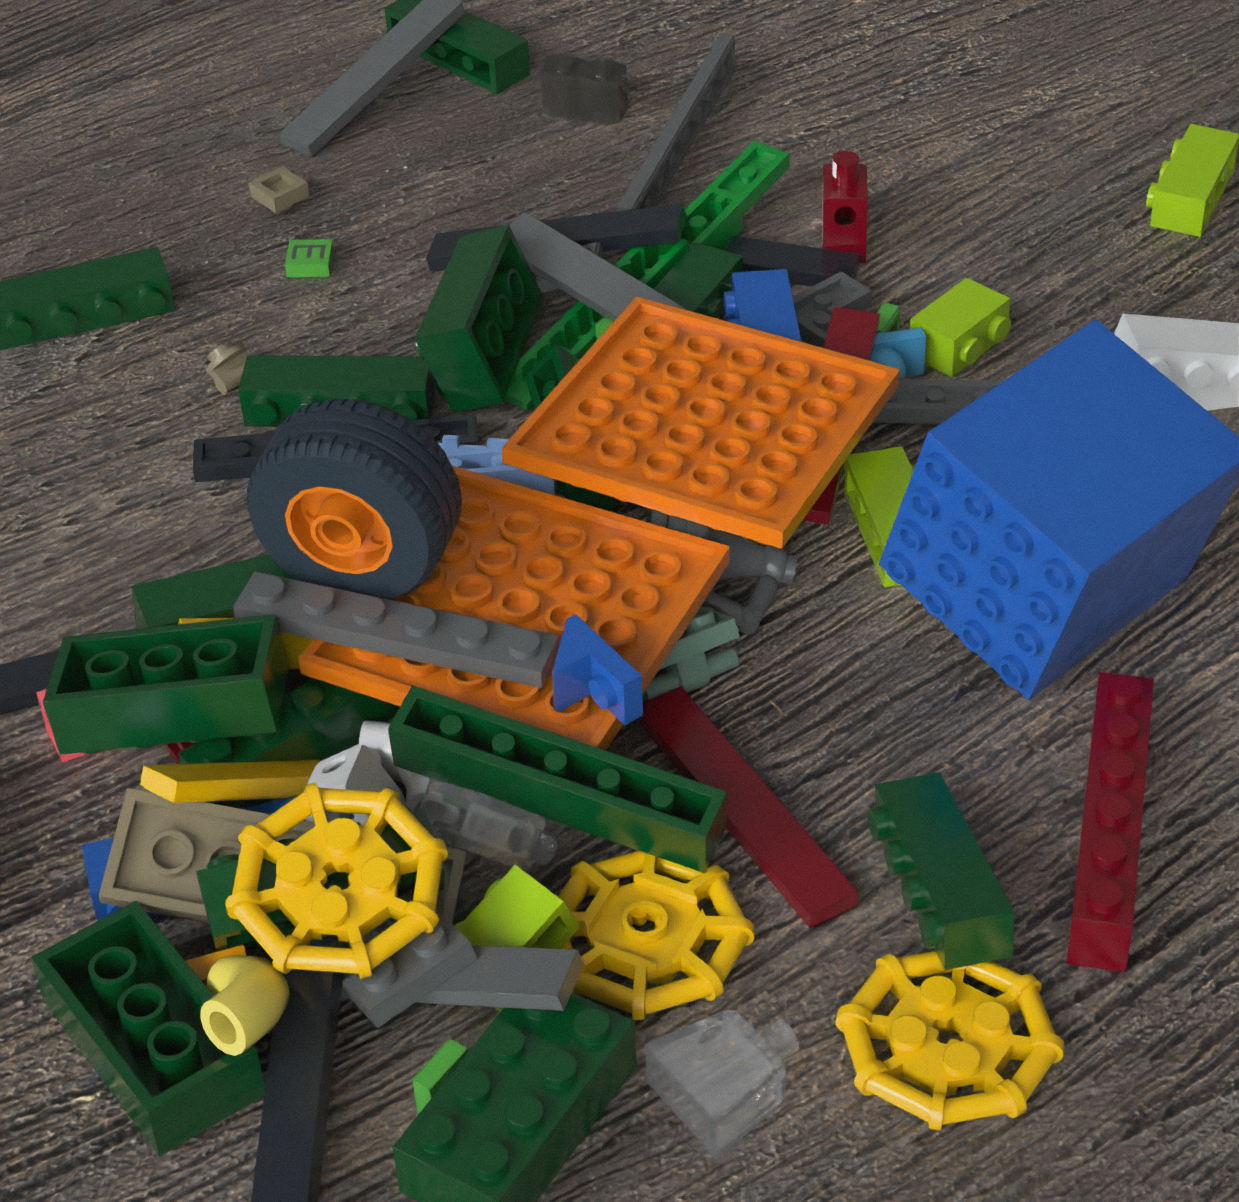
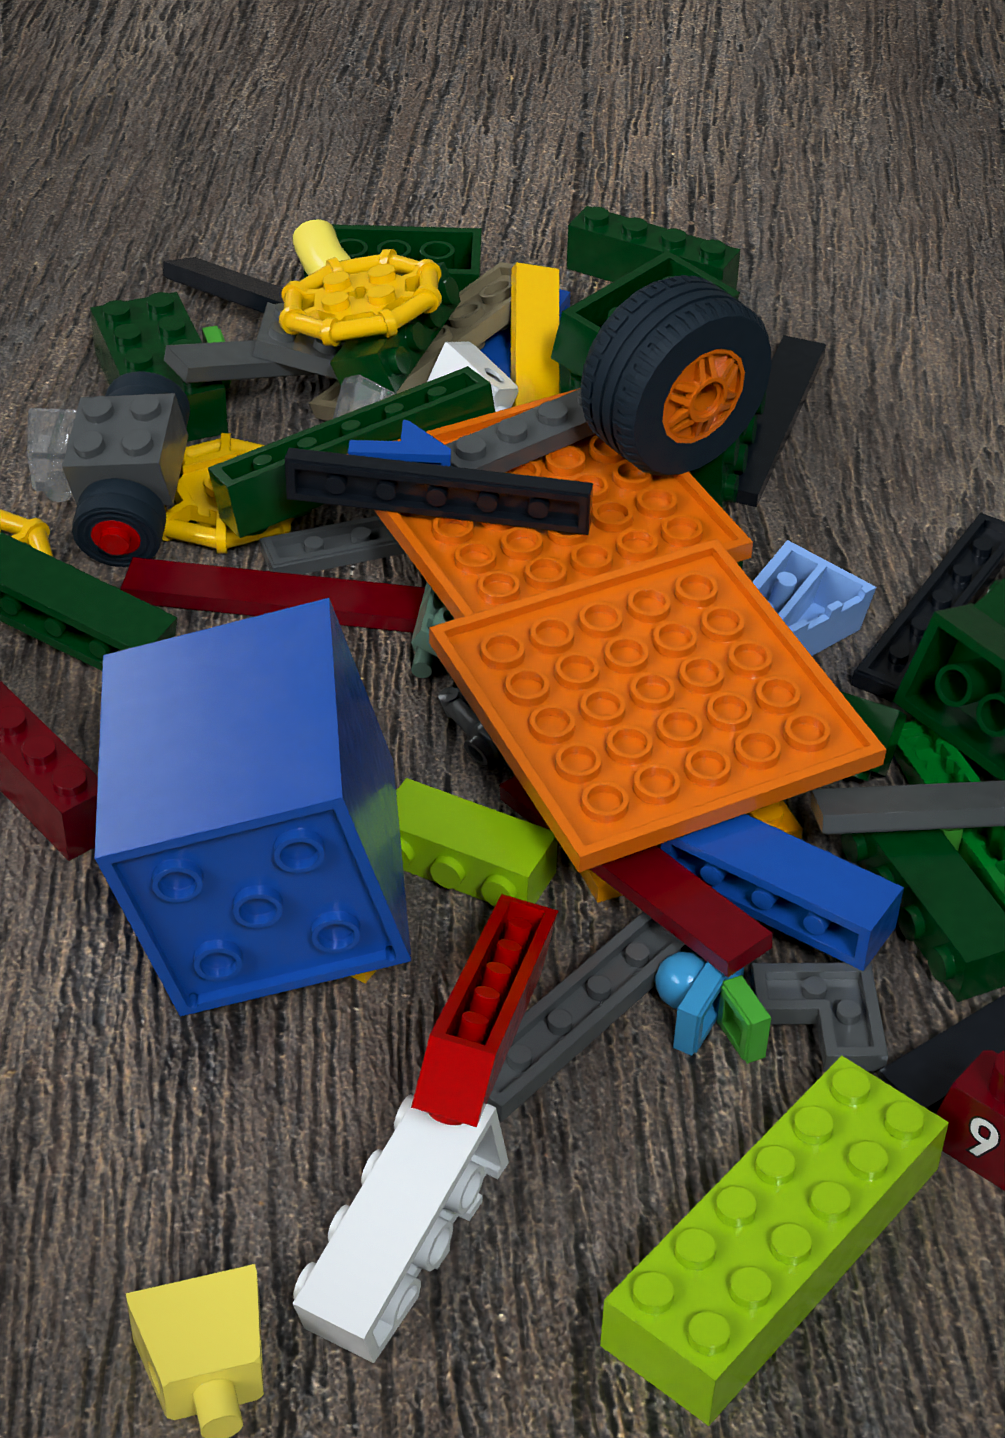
camera: 125 degrees right, 0 degrees up
lime brick [454,865,581,1012] -> none
lime brick [910,277,1011,377] -> none
none -> brick [62,371,190,567]
none -> black tile [284,448,593,535]
none -> red brick [411,894,558,1127]
none -> lime brick [600,1055,949,1426]

